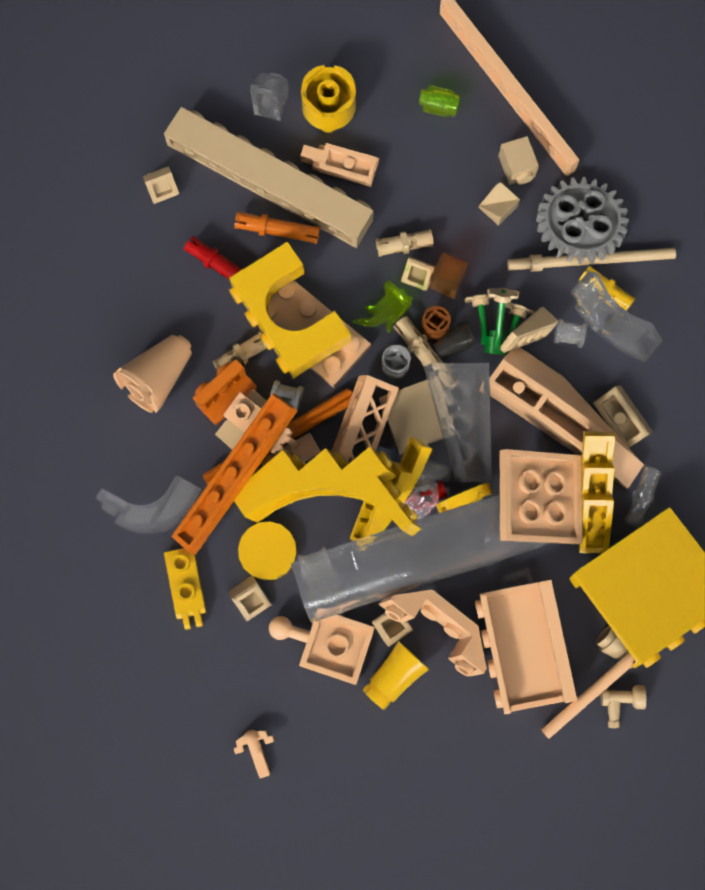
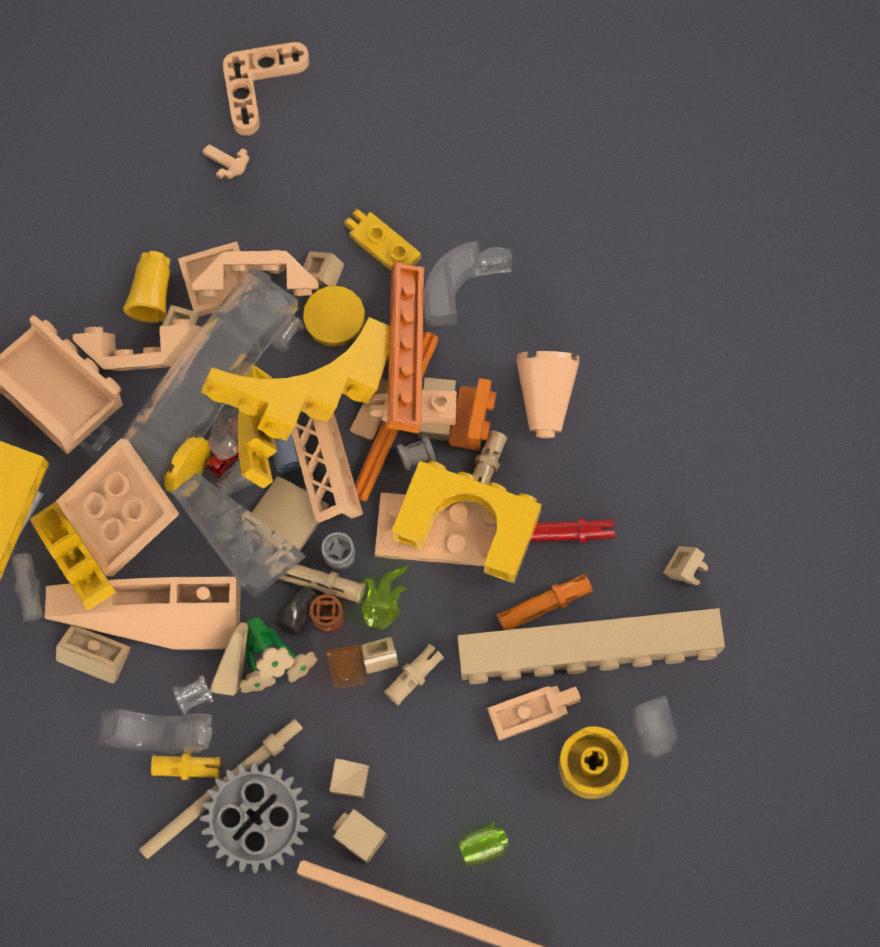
camera: 145 degrees right, 5 degrees down
none -> light nougat slope [192,251,318,297]
none -> light nougat beam [223,42,309,136]

